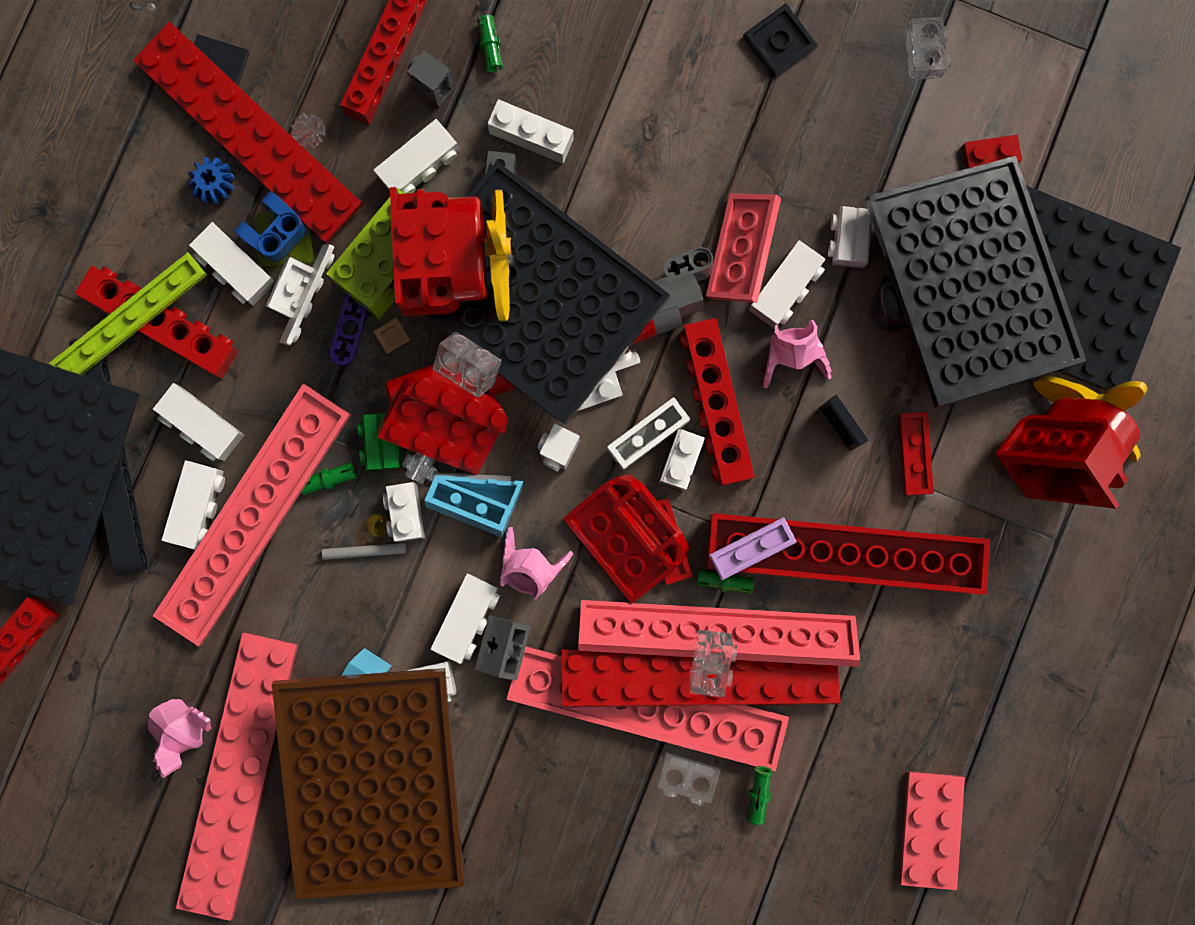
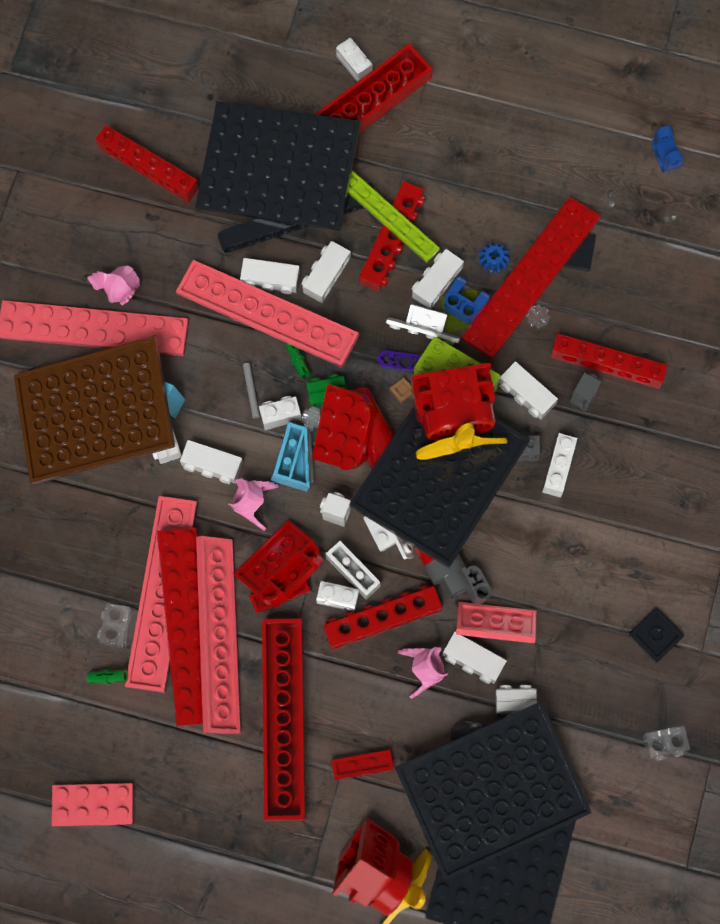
camera: 90 degrees right, 10 degrees down
clear yellow hinge [365,513,389,537] -> none
clear brick [433,331,501,398] -> none
dark grey brick [475,615,531,680] -> none
green pin [477,15,503,72] -> none
clear brick [689,630,737,697] -> none
green pin [697,569,754,595] -> none
lavender tile [708,517,797,580] -> none
black tile [820,394,868,450] -> none
red plate [962,134,1022,169] -> none

